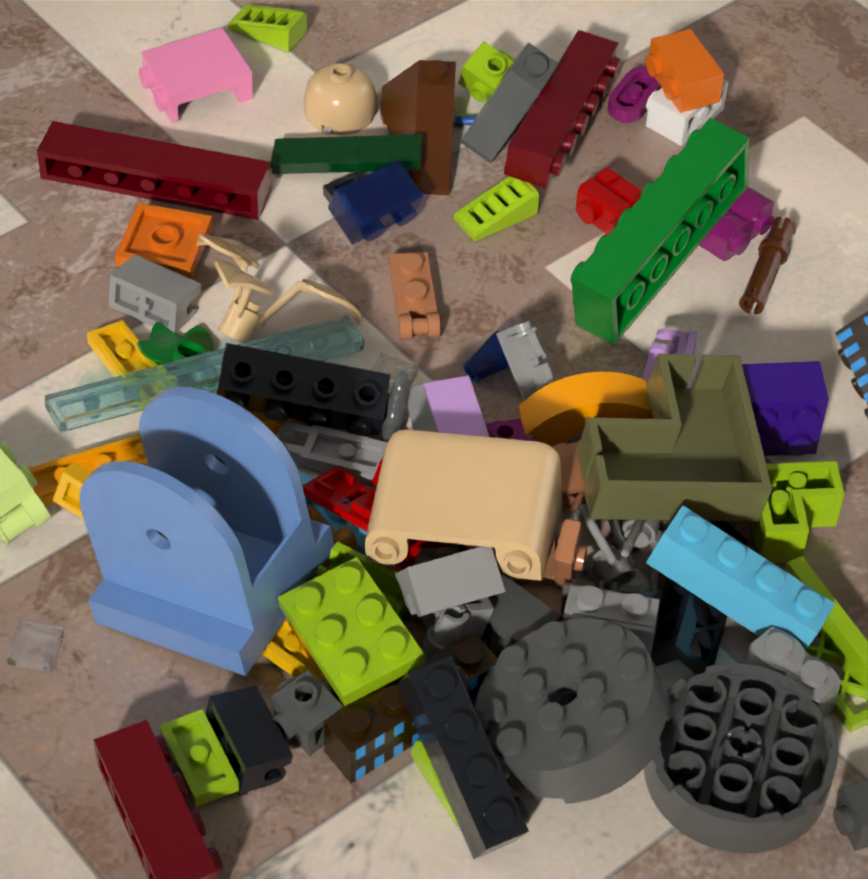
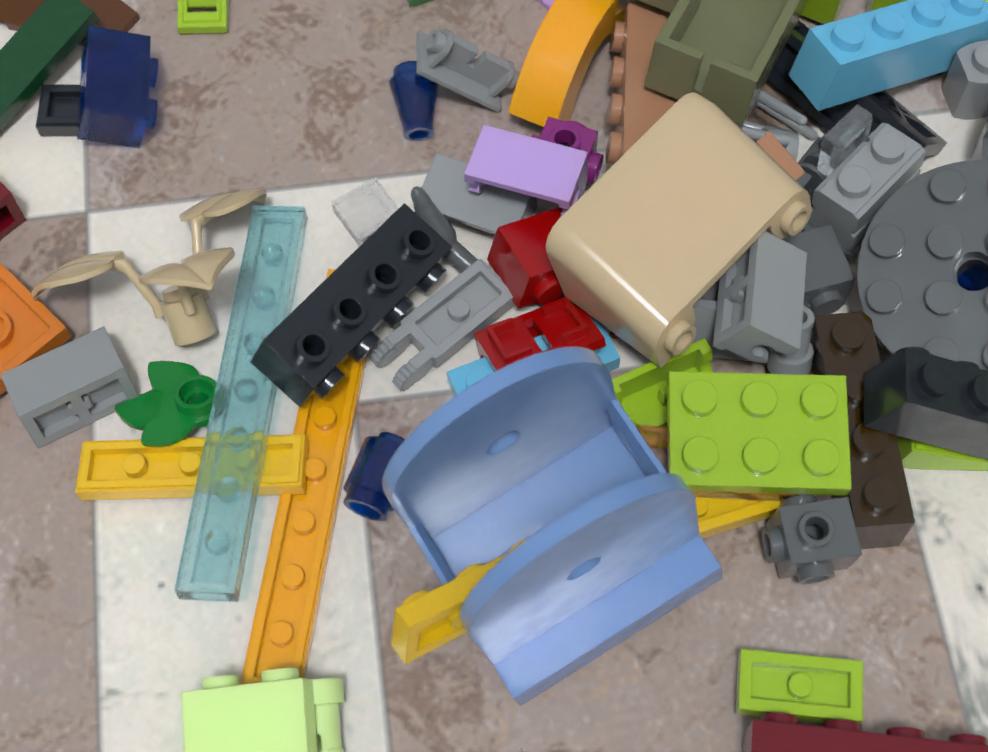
camera: 55 degrees left, 15 degrees up
black hinge [206,685,293,797] -> none
nougat plate [389,252,440,340] -> none
none -> clear tile [817,104,873,177]

